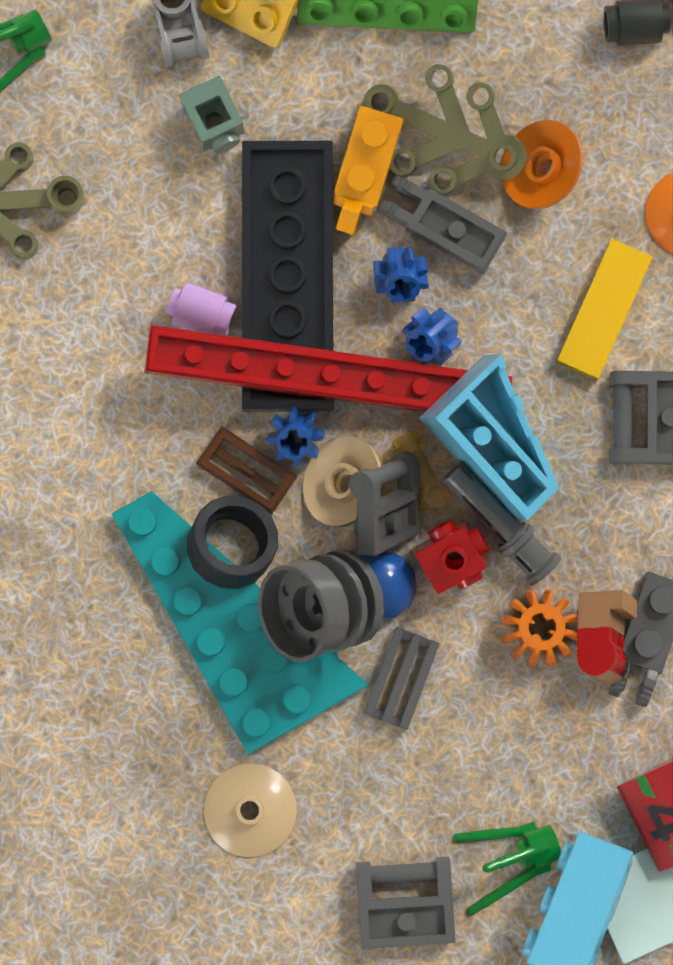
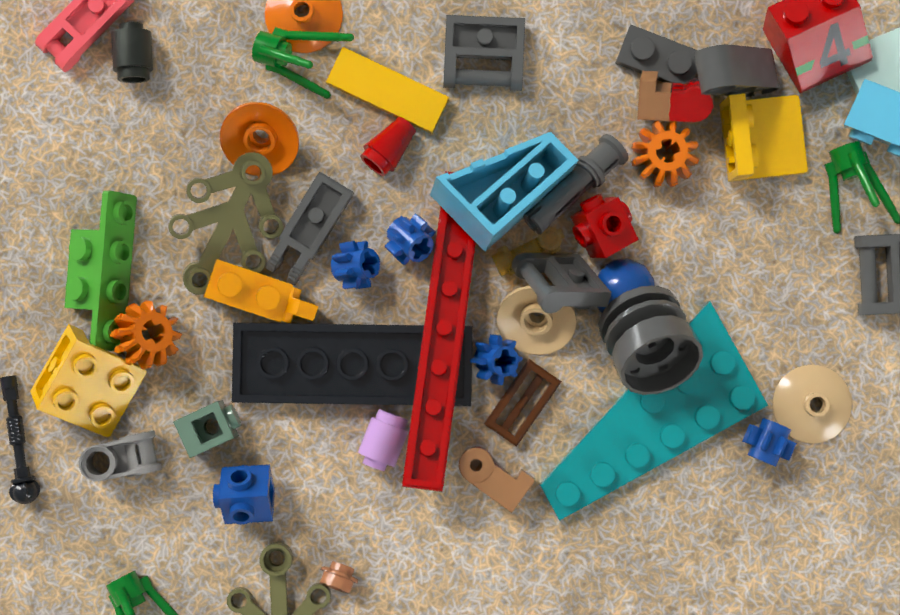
camera: 85 degrees left, 5 degrees up
black tyre [187,495,278,589] -> none
dark grey tile [364,627,440,730] -> none
none -> orange gear [110,300,182,370]
none -> blue brick [213,464,275,525]
none -> green plant [252,27,354,99]
none -> nougat plate [320,561,358,594]
none -> red cone [360,117,416,176]
none -> medium nougat leg [459,446,535,513]
none -> dark grey beam [694,44,779,97]
none -> yellow bracket [719,93,808,182]
none -> blue gear [742,418,797,467]

